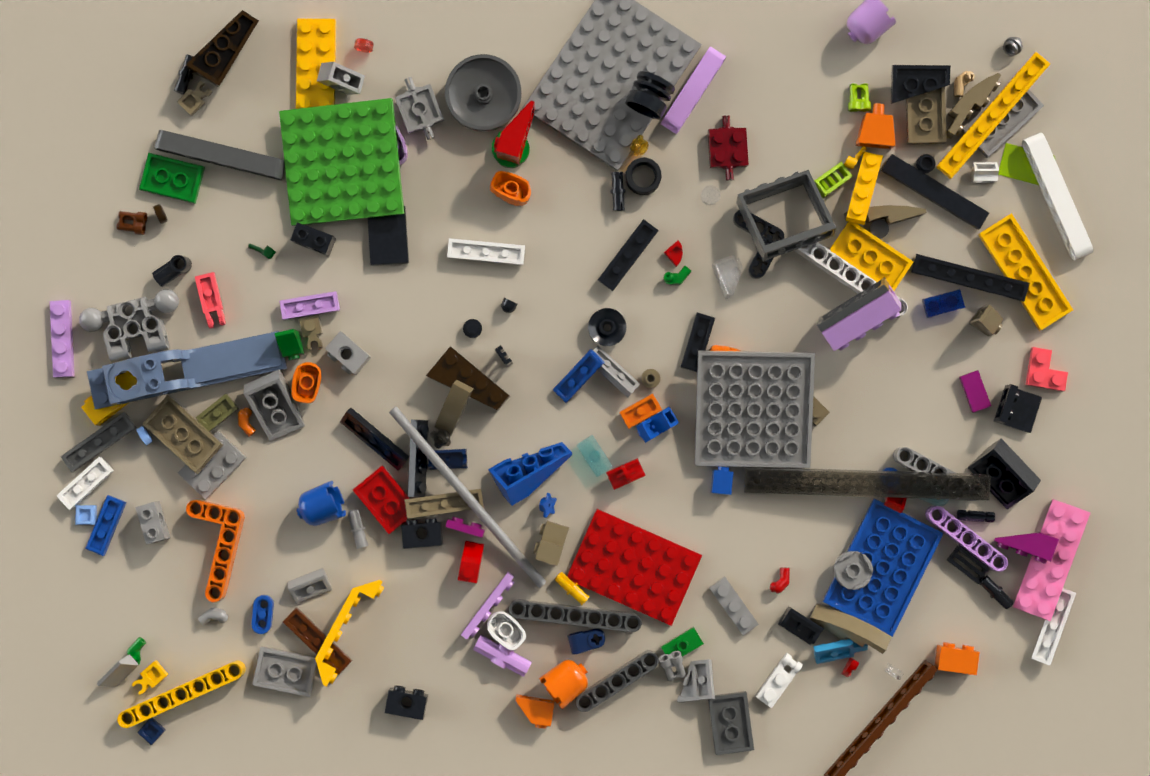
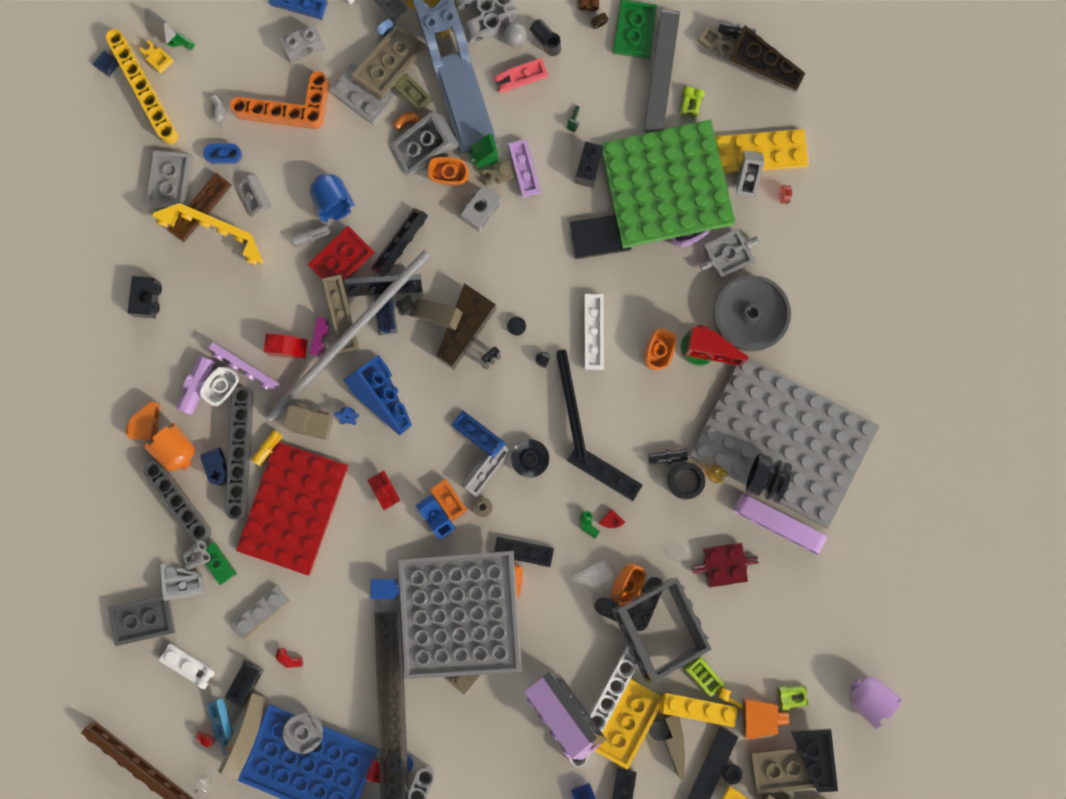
camera: 90 degrees right, 5 degrees down
black brick [401,518,443,549] -> none
clear light blue plate [577,435,613,477] -> none
none -> black axle [557,350,587,461]
none -> orange piece [610,563,646,605]
none -> lime piece [680,86,705,117]

